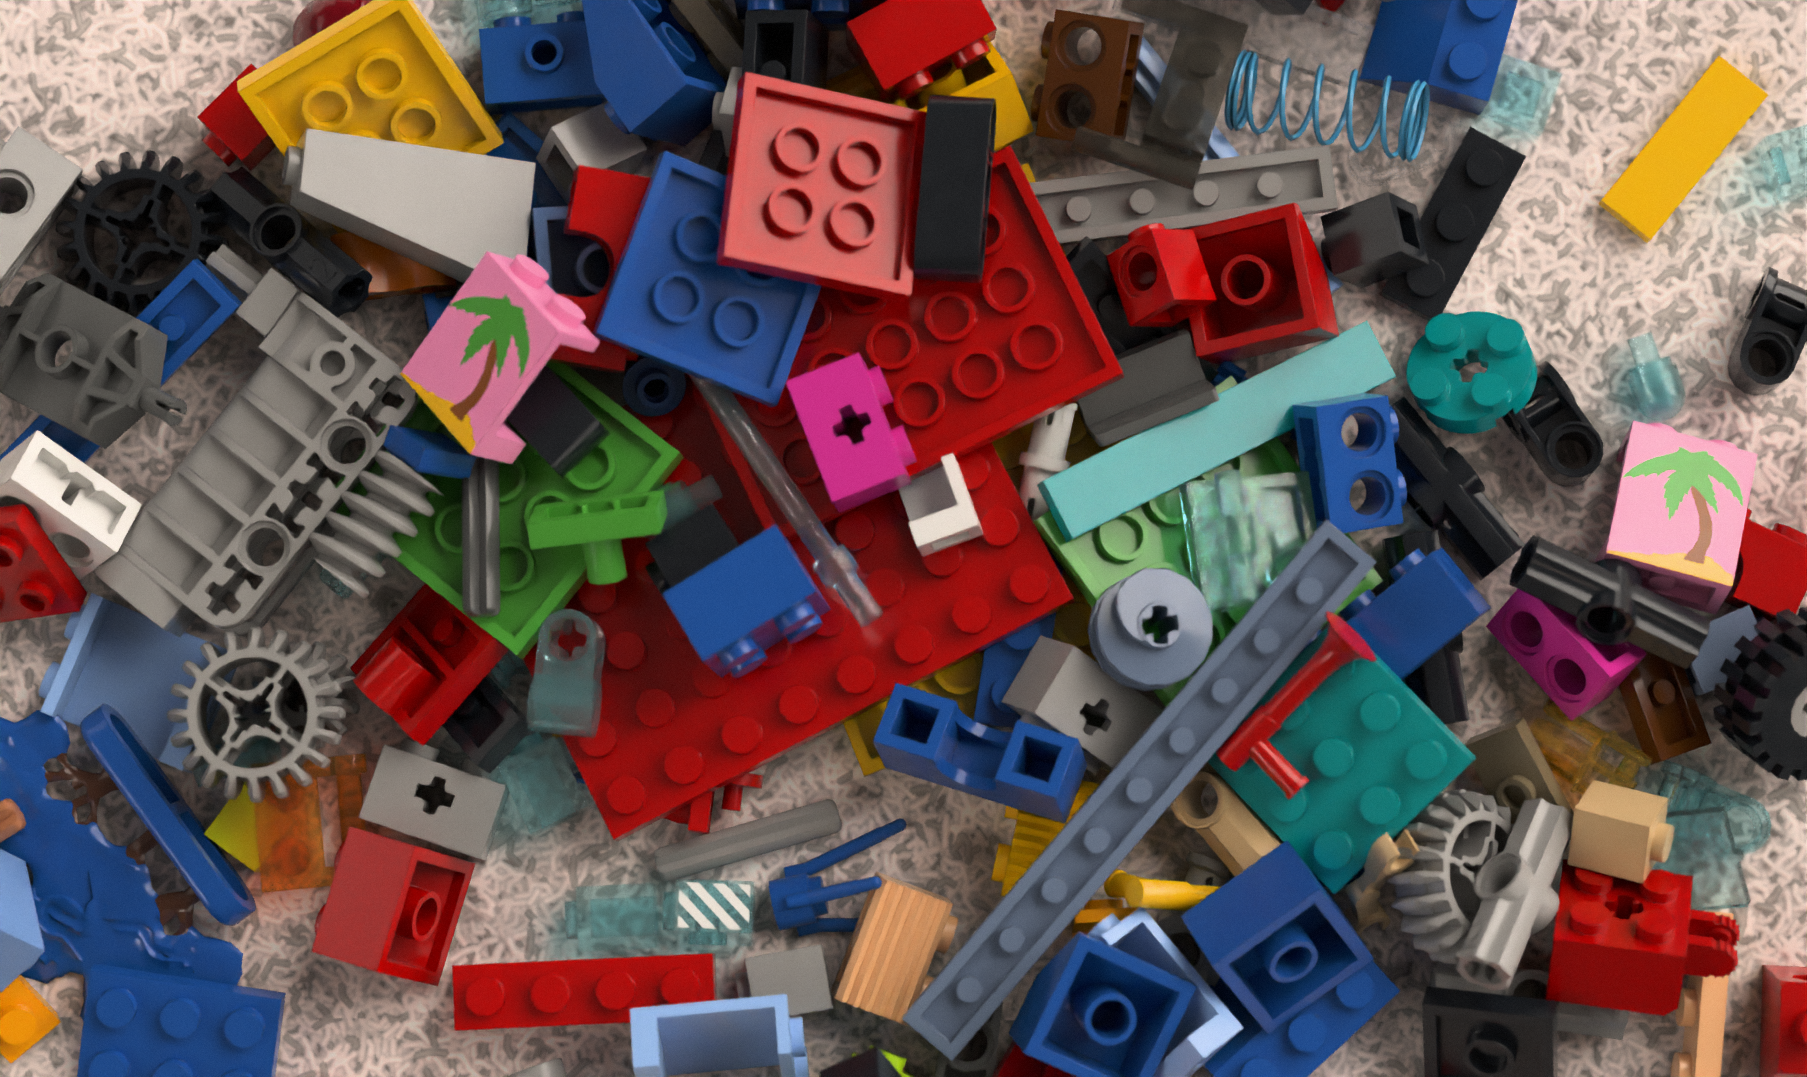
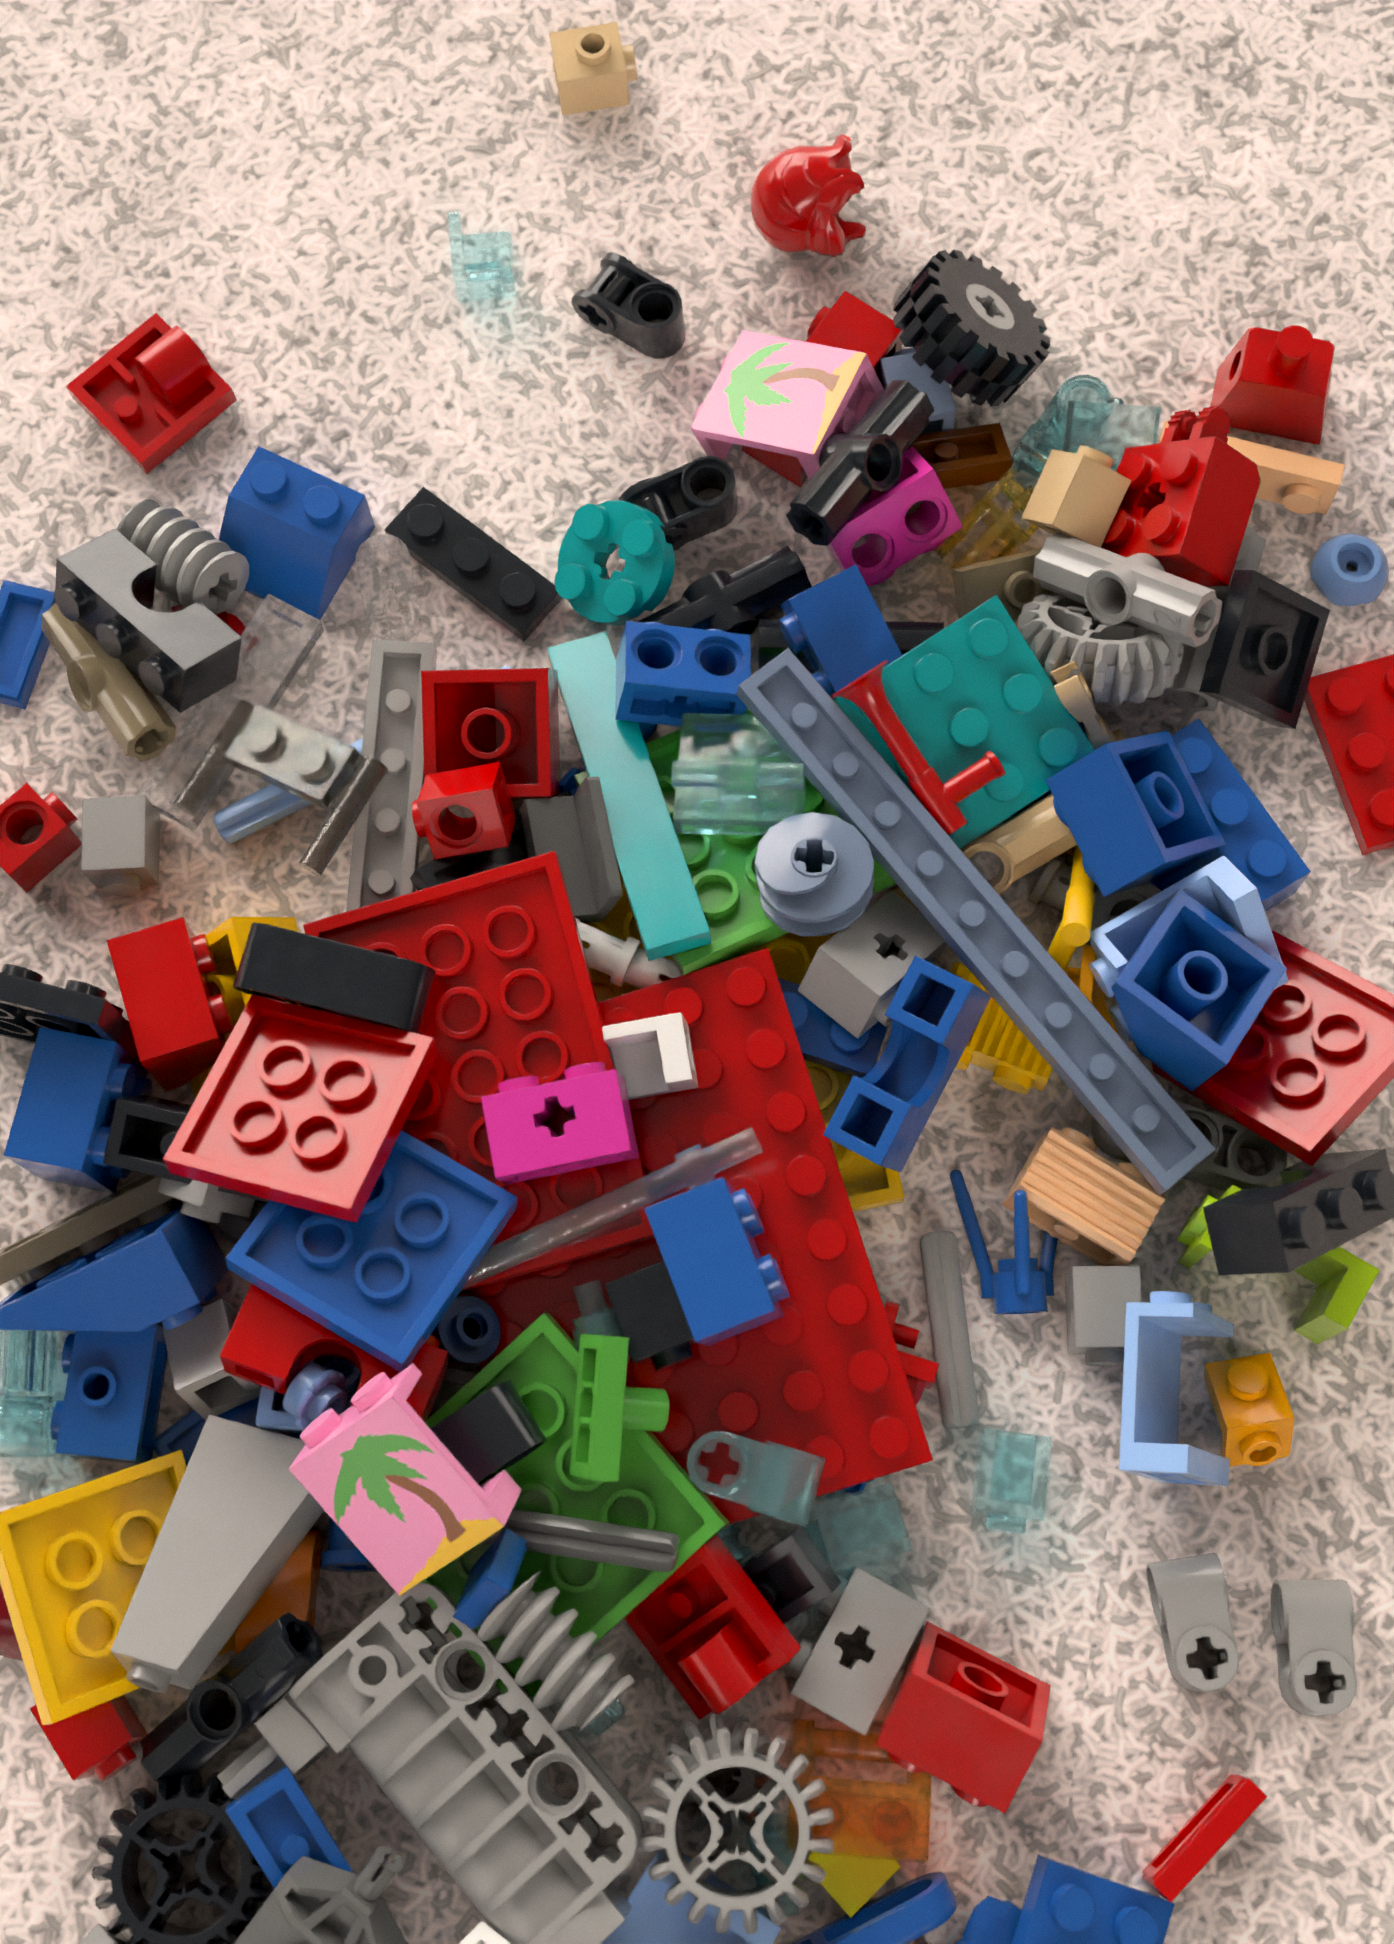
camera: 75 degrees left, 10 degrees down
red brick [452,953,717,1031] -> none
clear light blue brick [662,879,756,947] -> none
reddish brown brick [1031,9,1145,149] -> none
dark azure piece [1224,49,1430,163] -> none
black brick [1321,192,1429,288] -> none
clear light blue tile [1480,54,1562,137] -> none
yellow tile [1598,55,1769,243] -> none
clear light blue cylinder [1627,332,1686,421] -> none
none -> medium blue plate [283,1363,348,1431]

